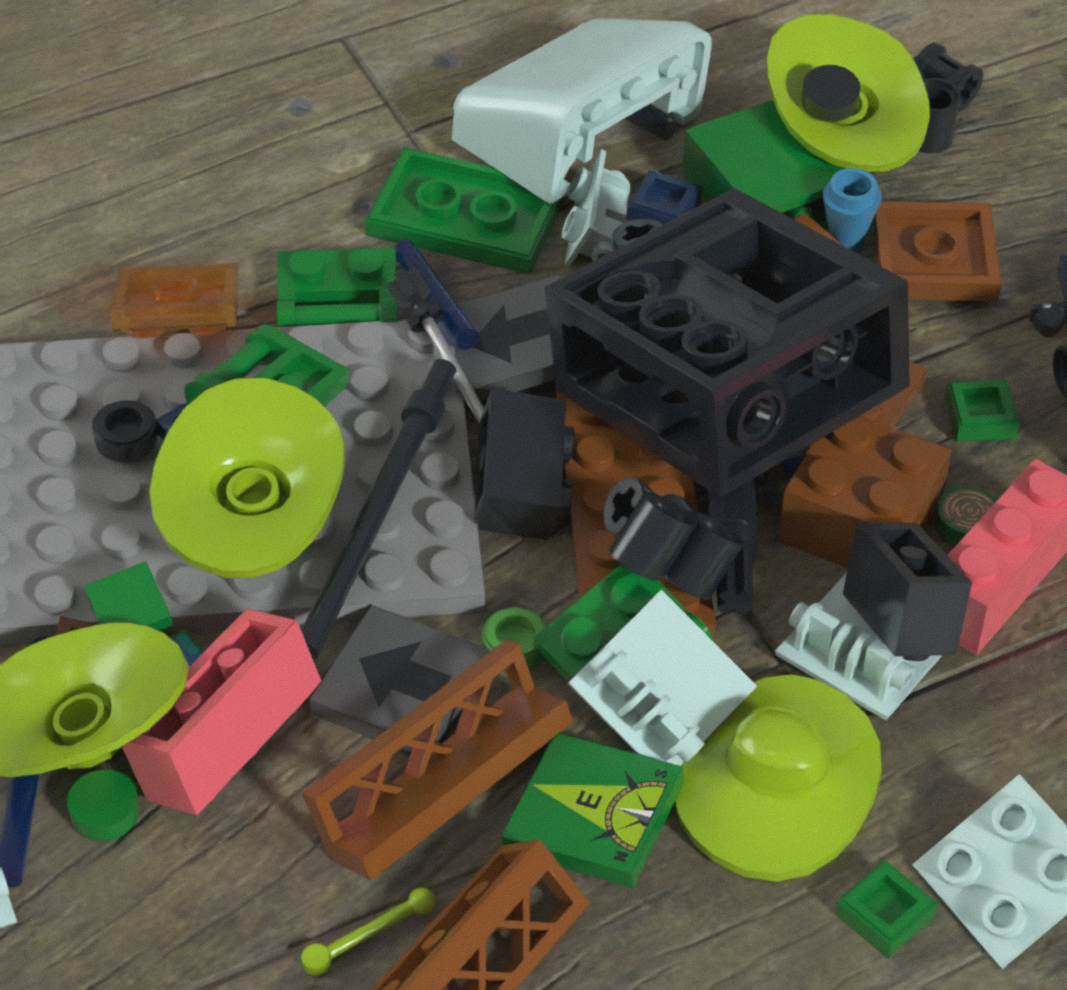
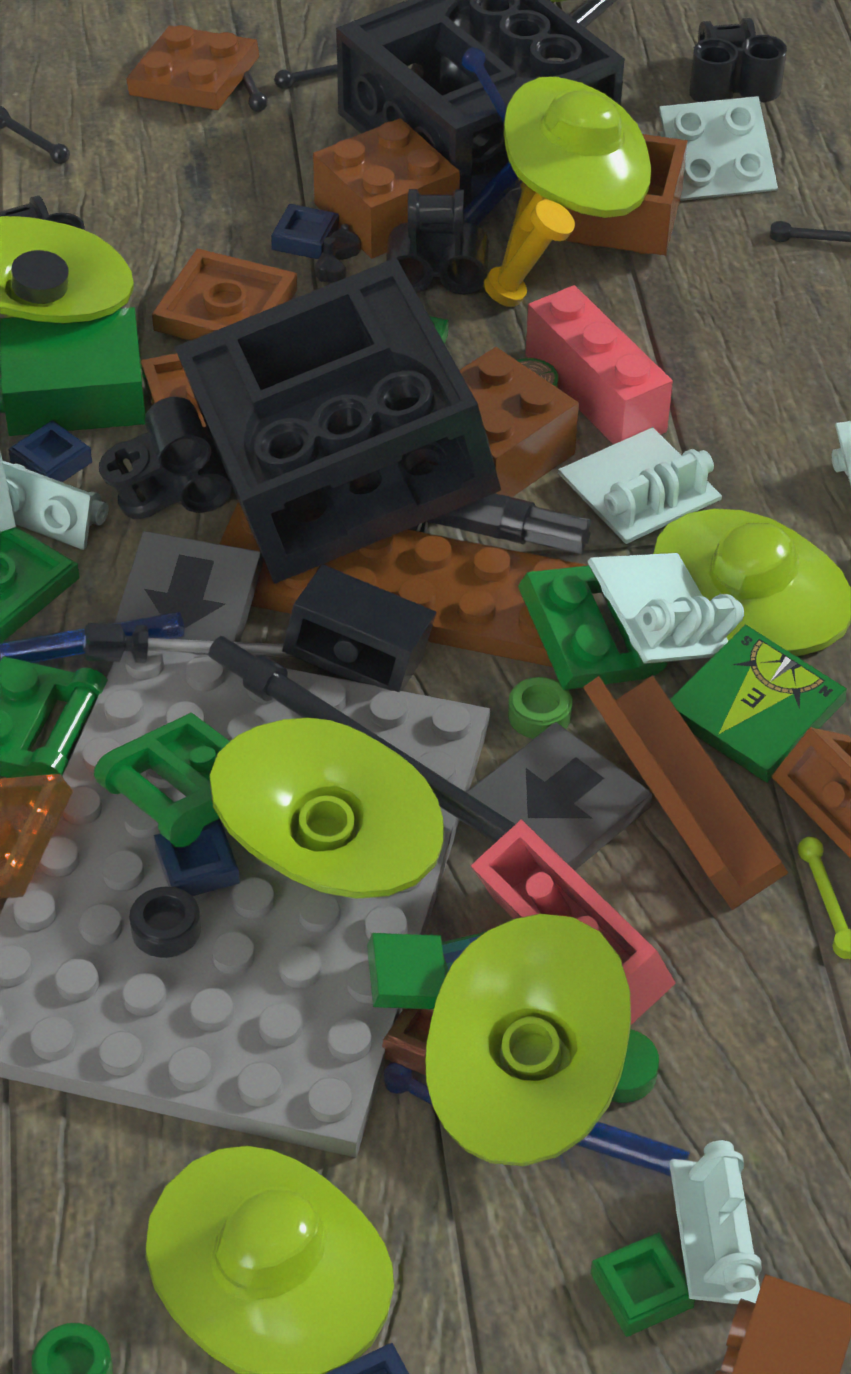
camera: 70 degrees left, 0 degrees up
black piece [603,477,744,600] -> none
dark azure cone [823,168,882,254] -> none
black brick [843,523,972,661] -> none

